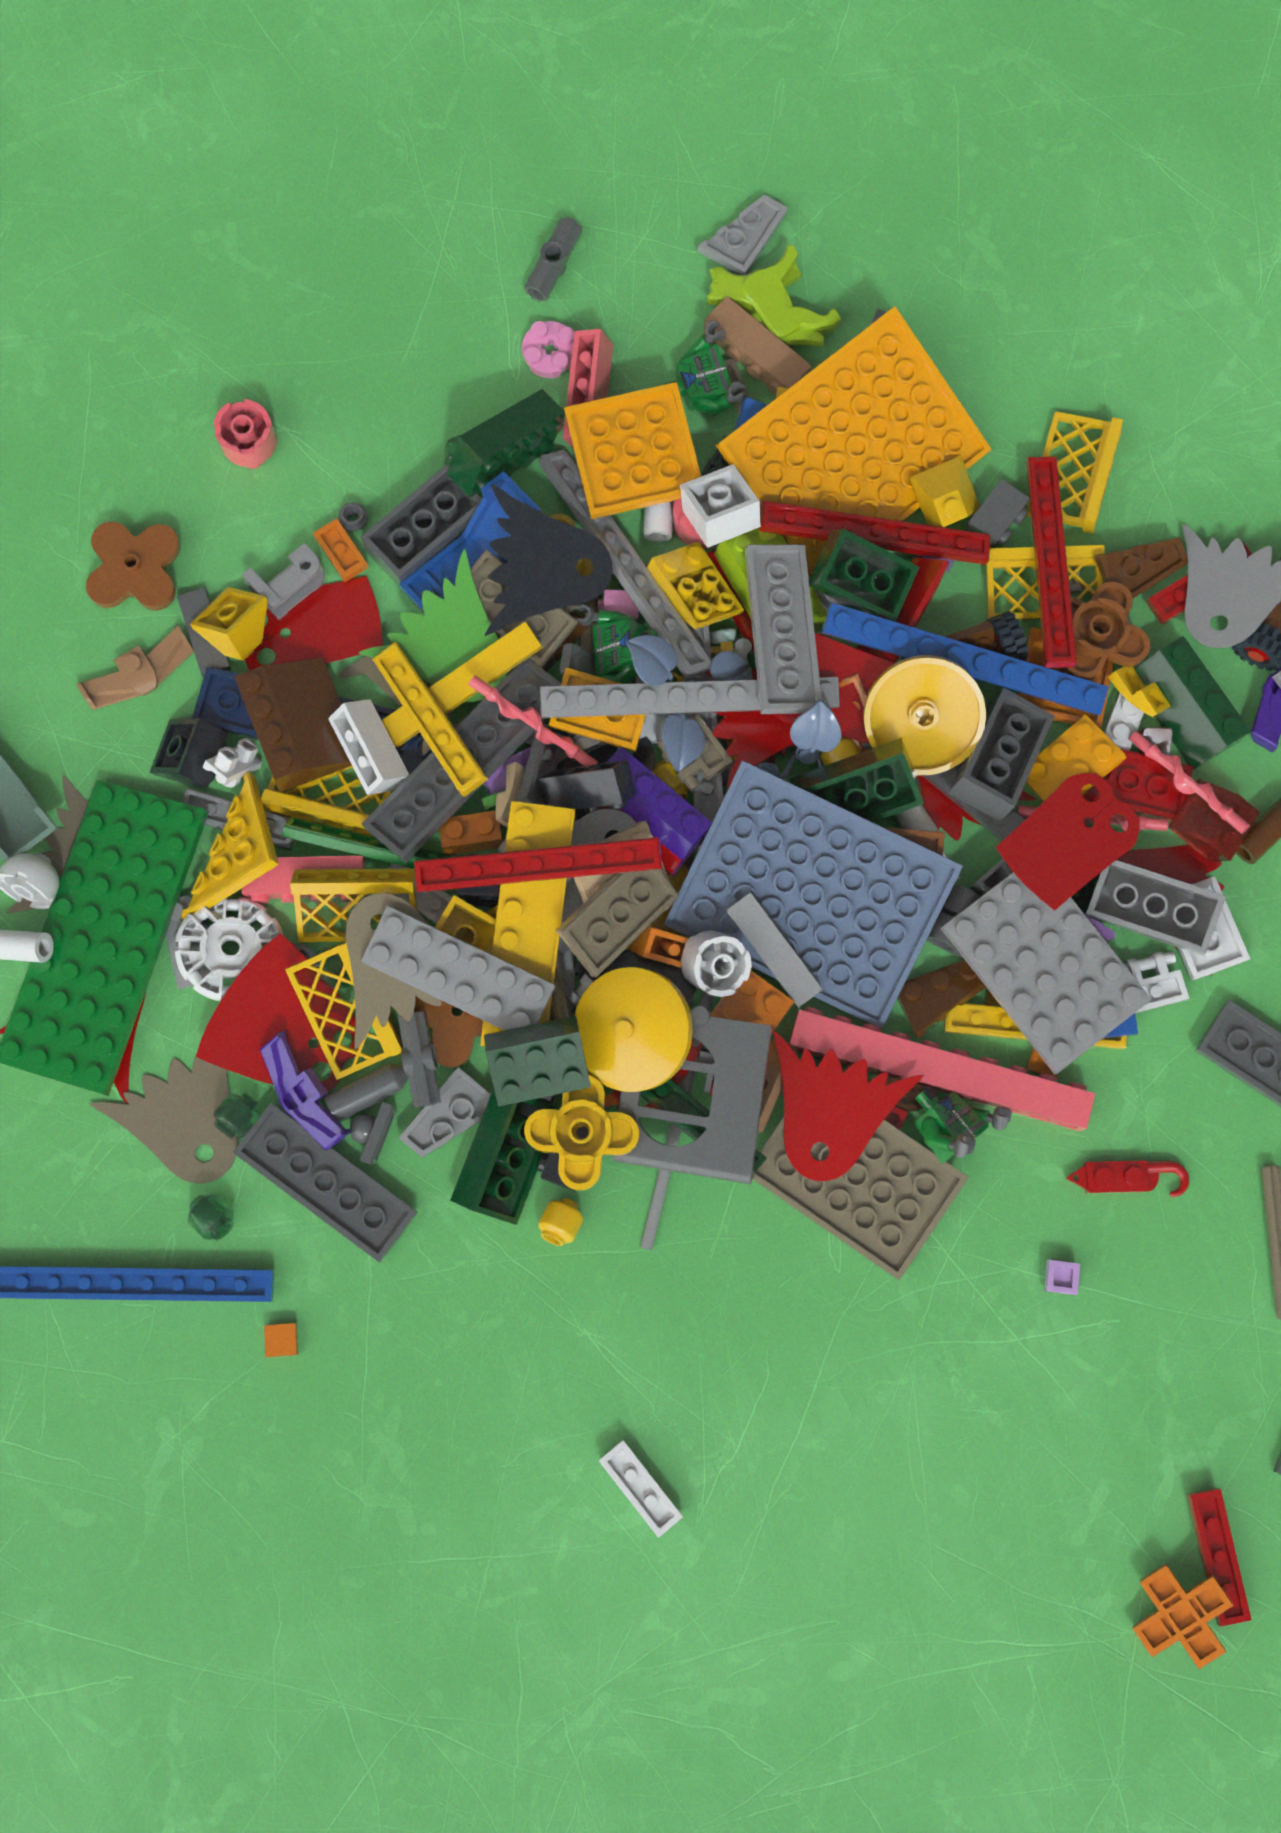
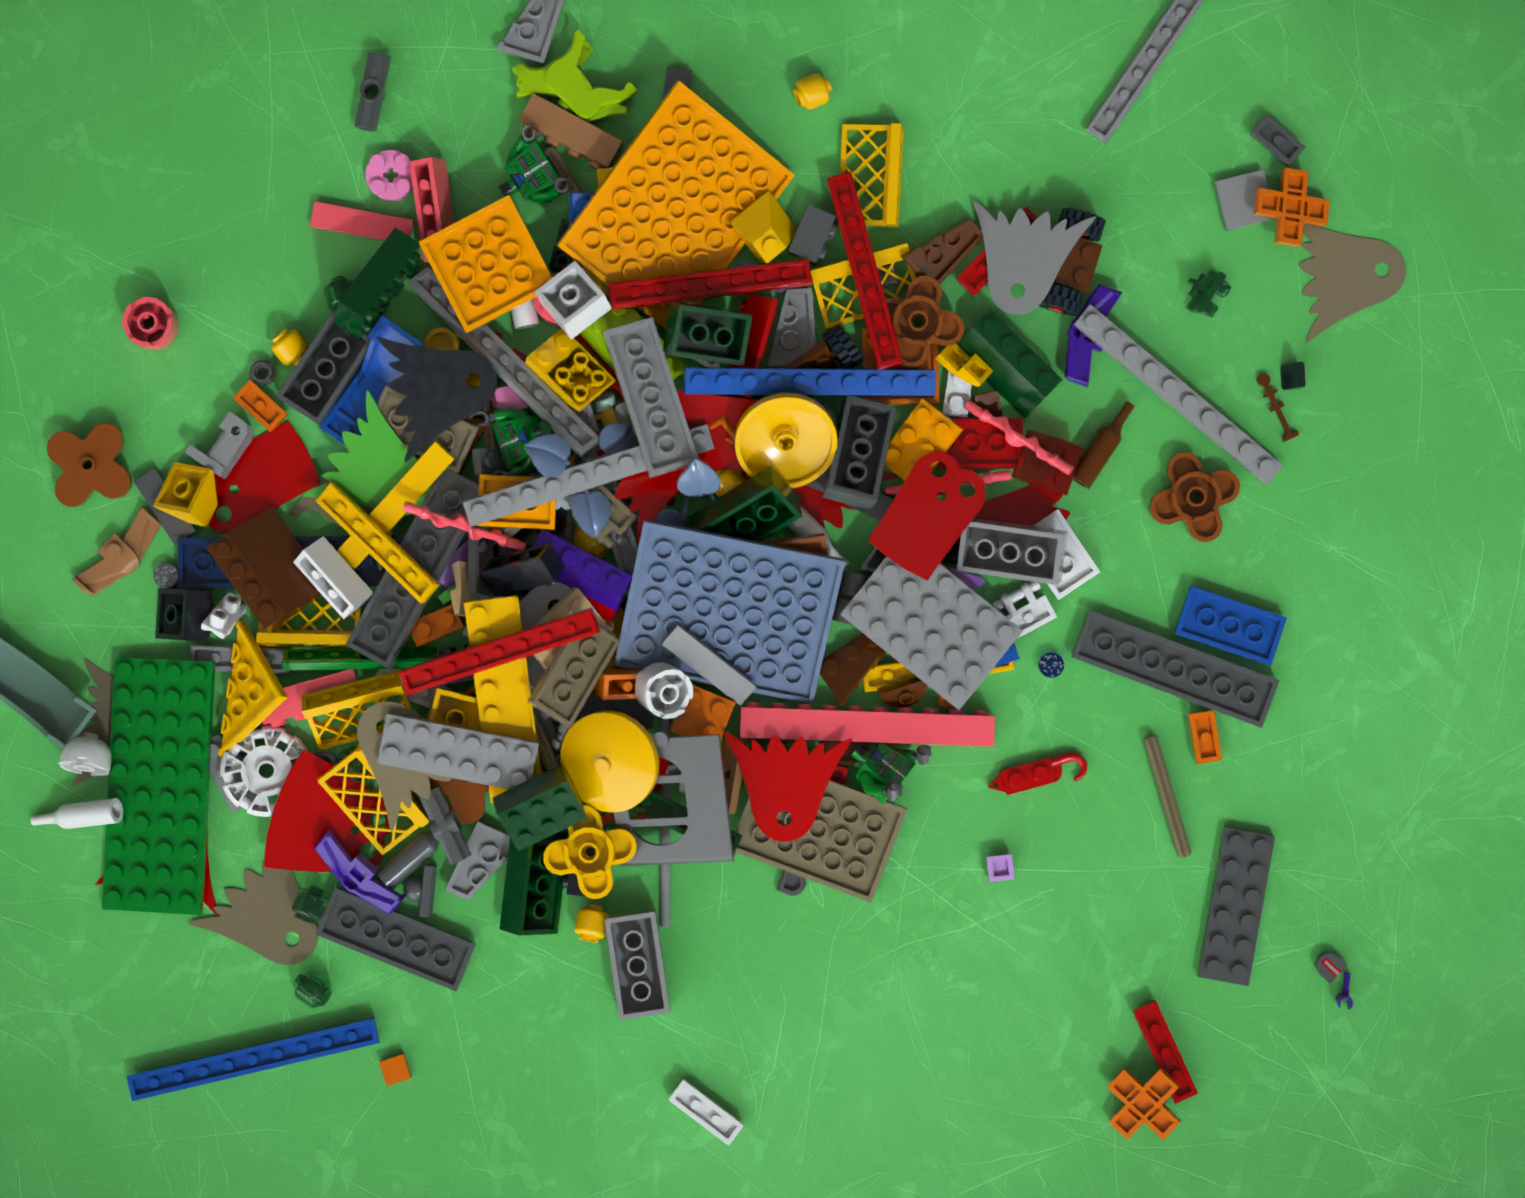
camera: 10 degrees left, 10 degrees up
none -> dark grey tile [154,563,178,589]
none -> yellow head [271,328,309,366]
none -> coral tile [310,201,414,241]
none -> light grey brick [604,909,671,1020]
none -> light grey wing [767,288,816,368]
none -> dark grey tile [777,870,806,896]
none -> yellow head [793,73,832,110]
none -> reddish brown plate [877,677,927,707]
none -> clear blue tile [1038,653,1064,678]

